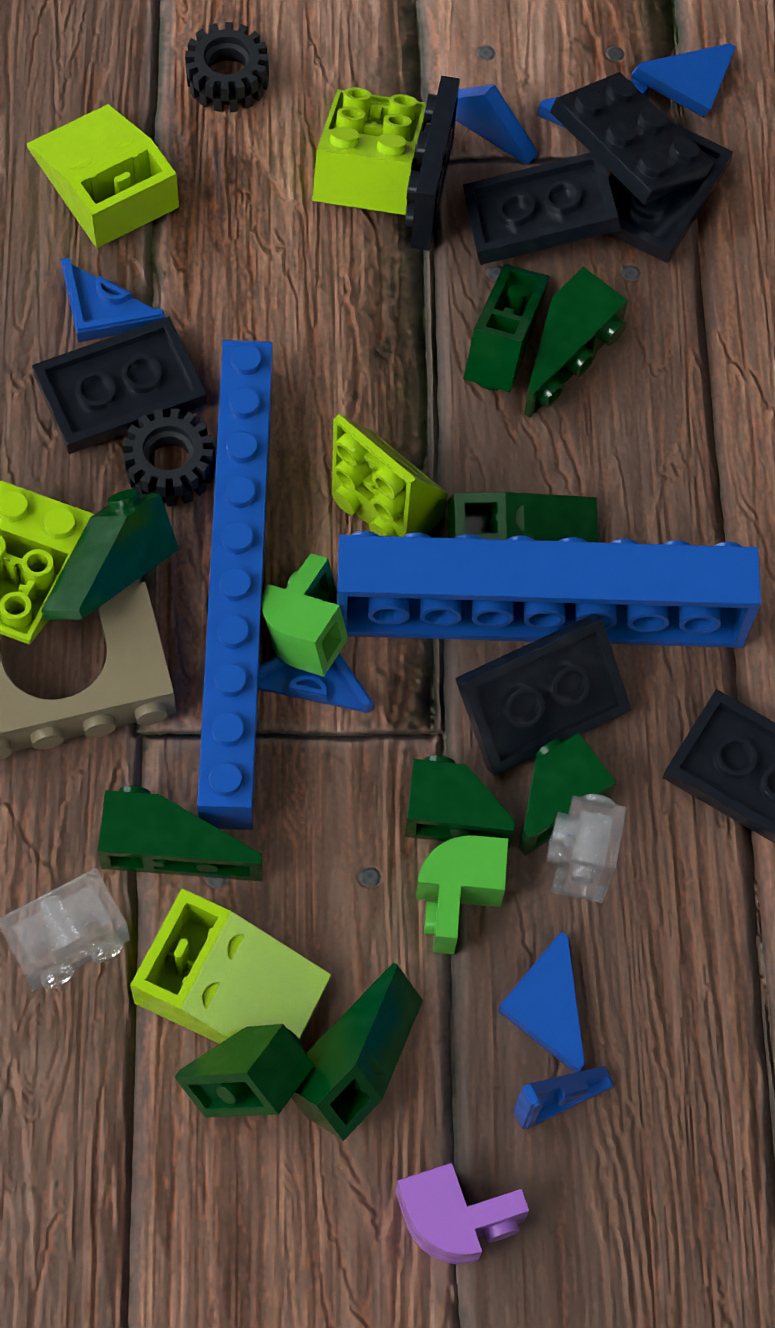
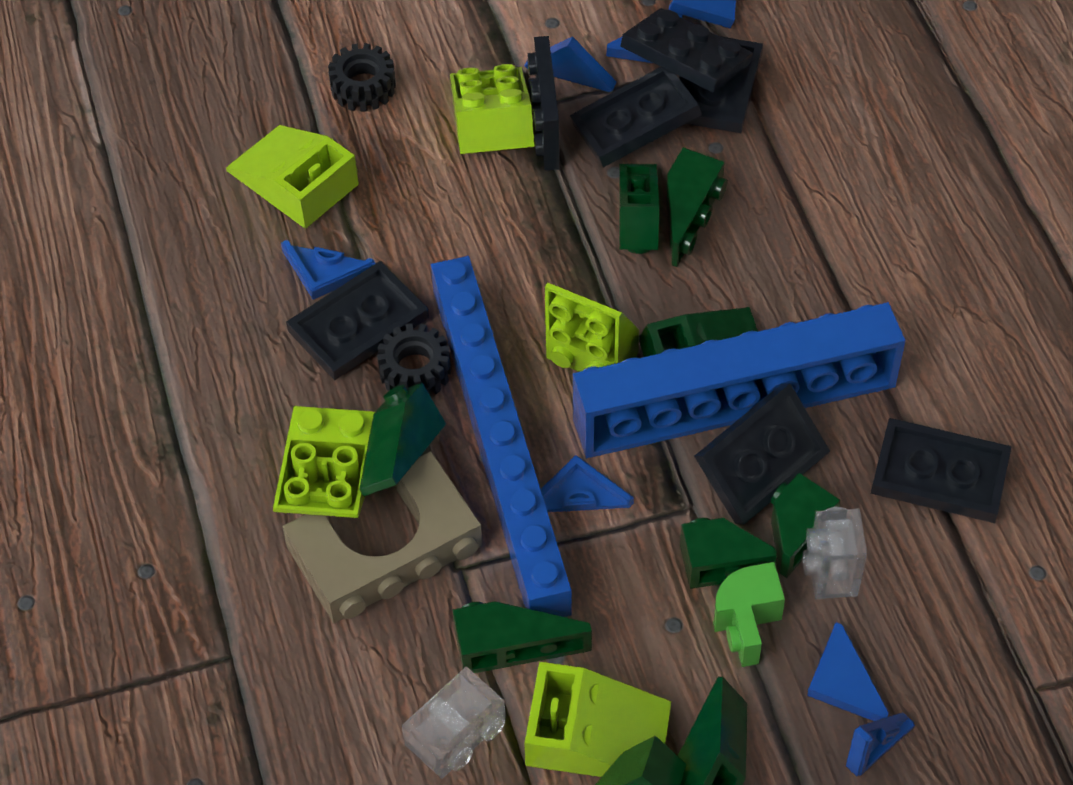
camera: 10 degrees left, 10 degrees down
bright green brick [261,553,348,677] -> none

